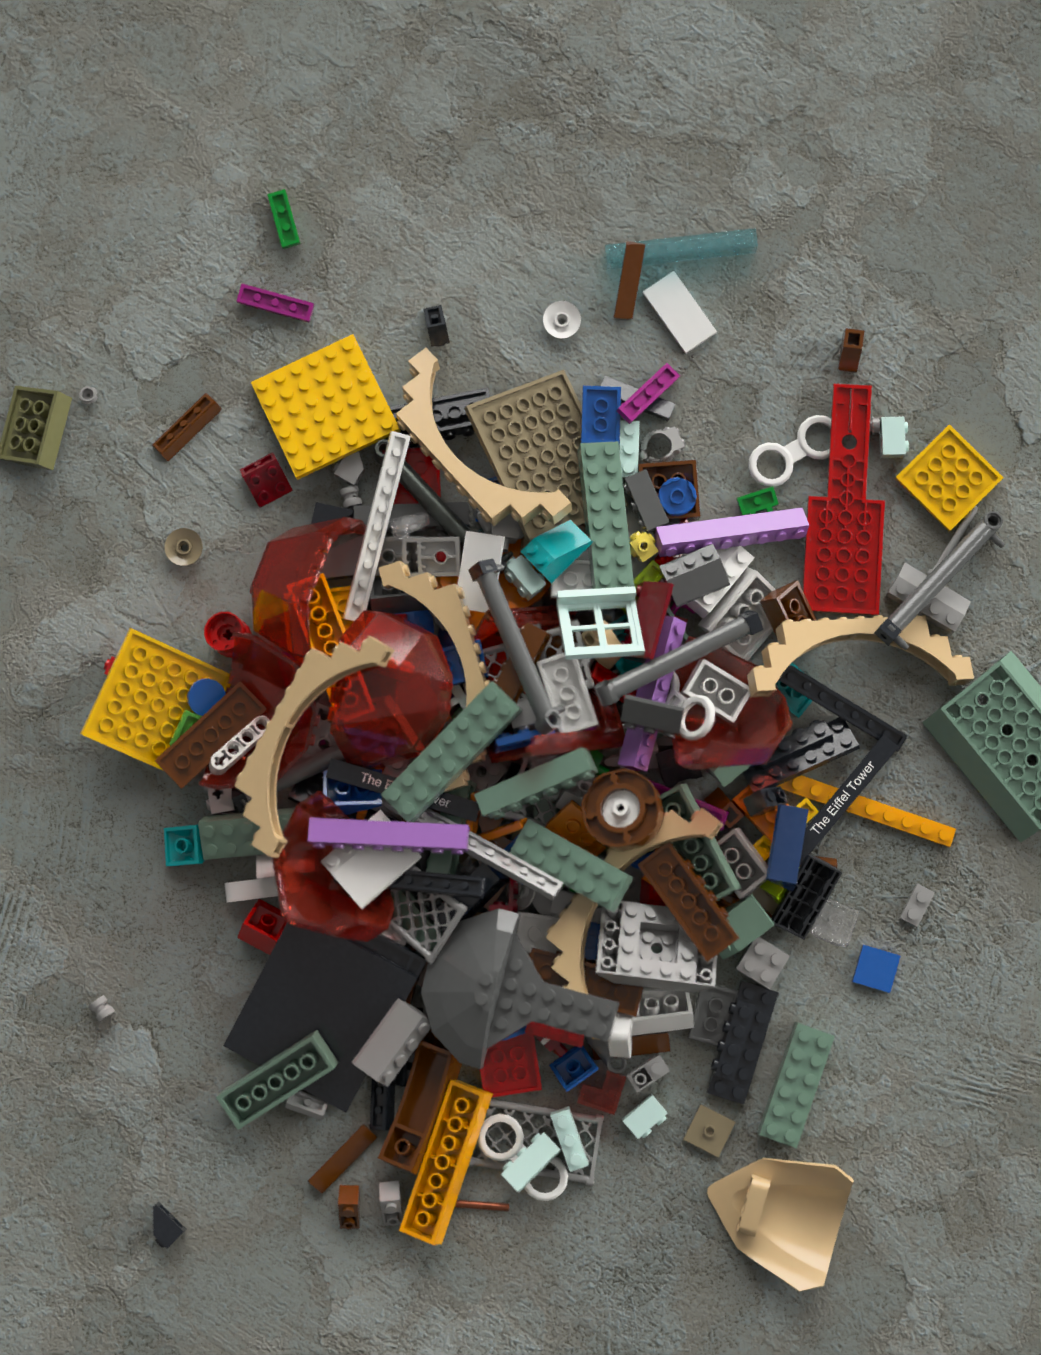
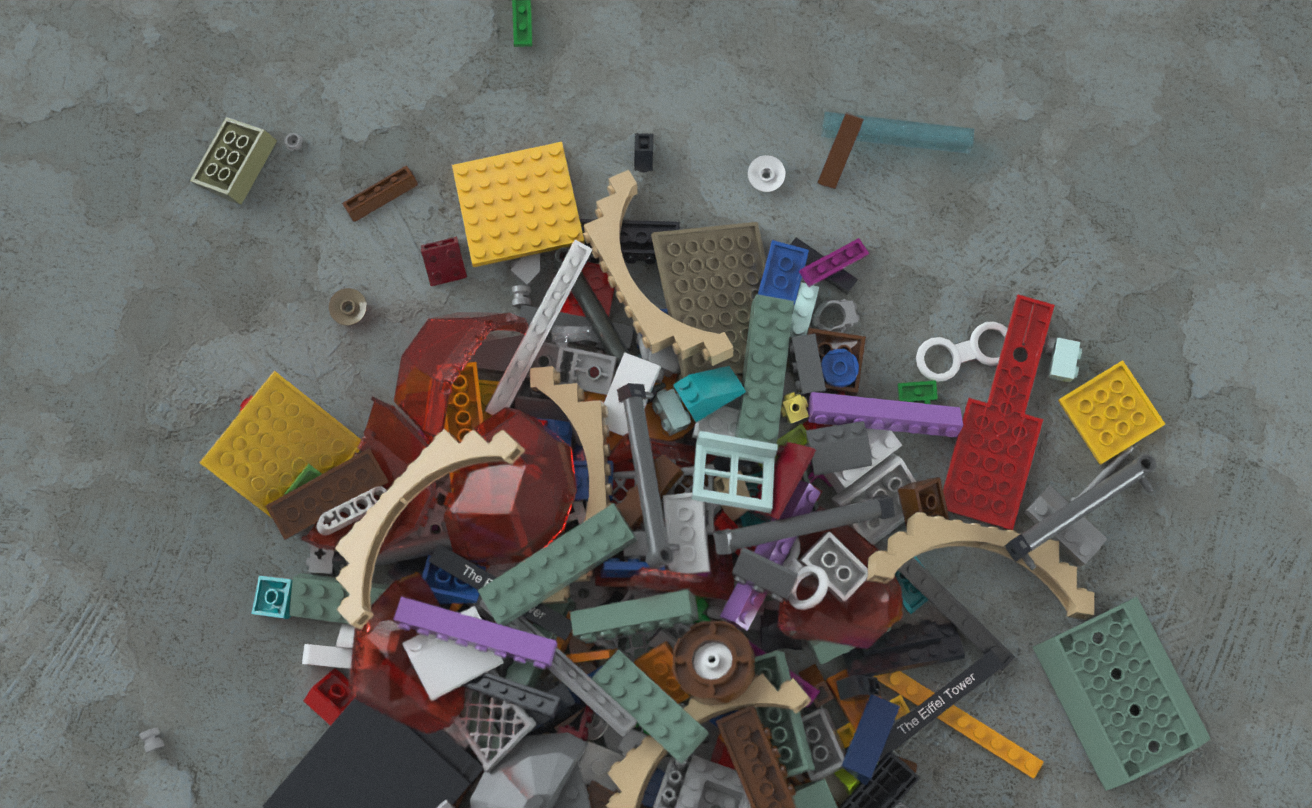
camera: 10 degrees right, 5 degrees down
blue tile [187,678,226,716] -> none
red wheel [204,612,252,658] -> none
magenta plate [236,283,315,323] -> none
black slope [311,502,354,533] -> none
white tile [643,271,717,354] -> none
reddish brown slope [838,328,865,373] -> none

